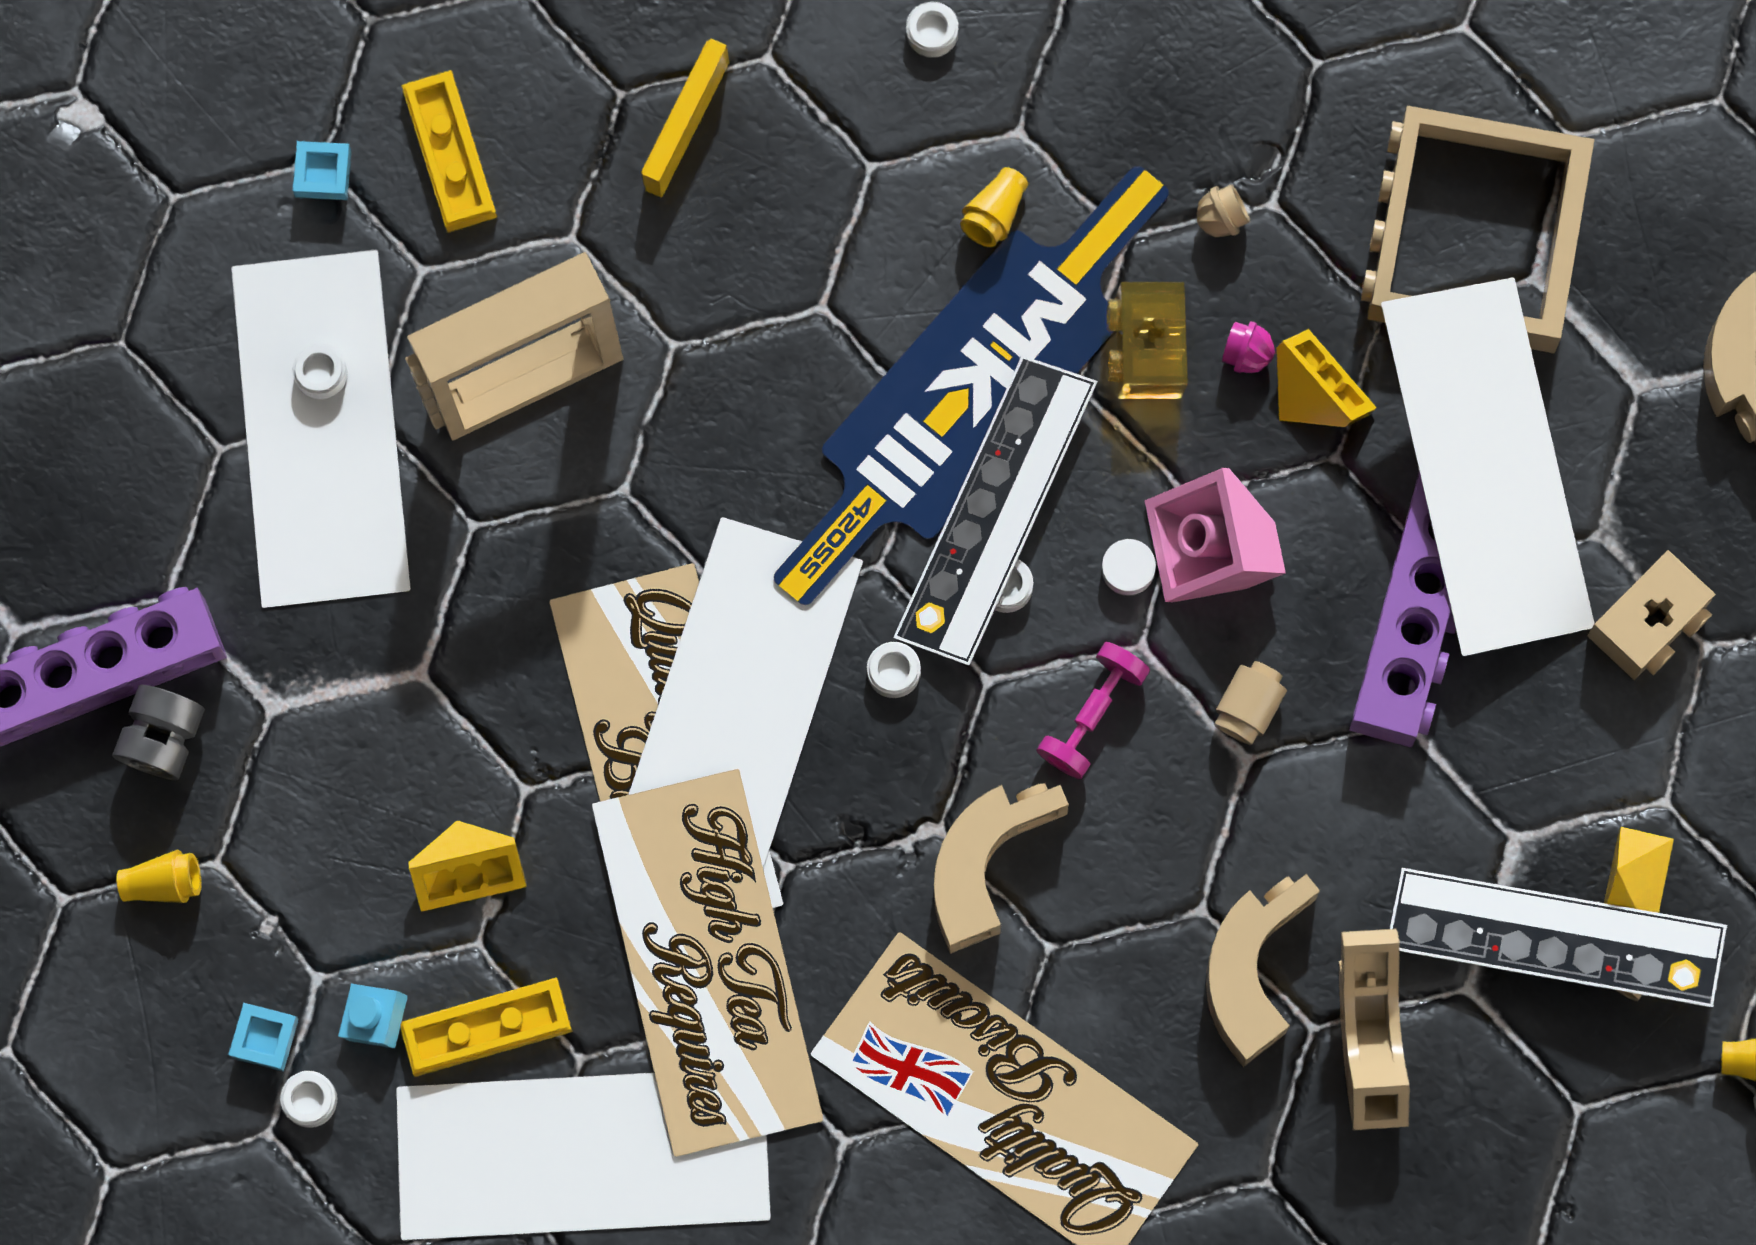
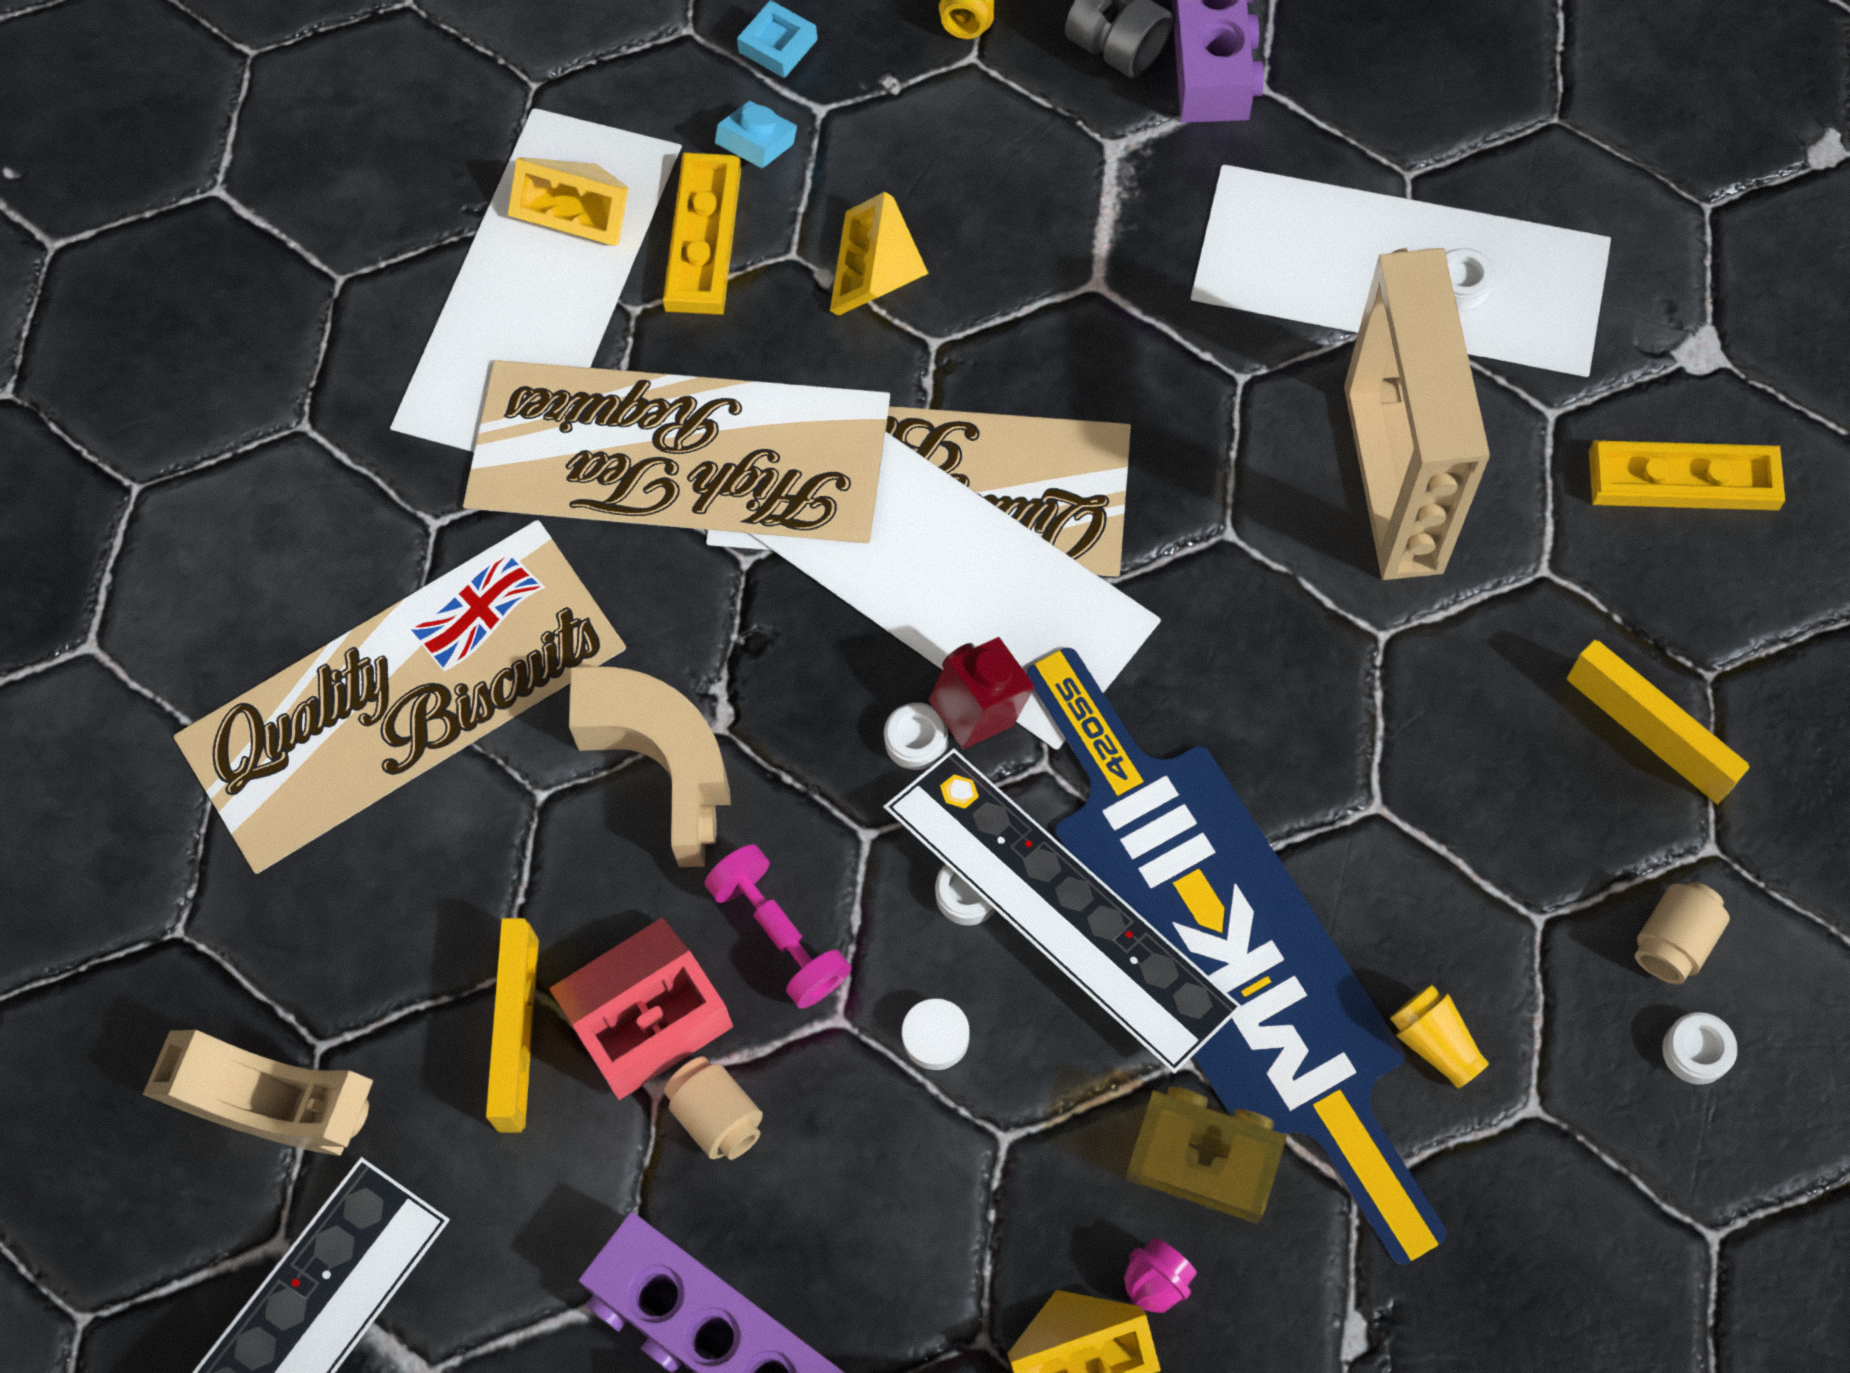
camera: 110 degrees right, 10 degrees down
white tile [280,1071,337,1128] -> none
medium azure plate [293,141,352,200] -> none
bright pink slope [1145,468,1286,603] -> none
tan plate [1197,184,1250,237] -> none
tan arch [1206,874,1320,1067] -> none
none -> yellow tile [486,918,539,1133]
none -> yellow slope [508,157,629,246]
none -> coral slope [549,917,733,1100]
none -> dark red brick [928,637,1035,750]
none -> tan brick [1635,882,1730,985]

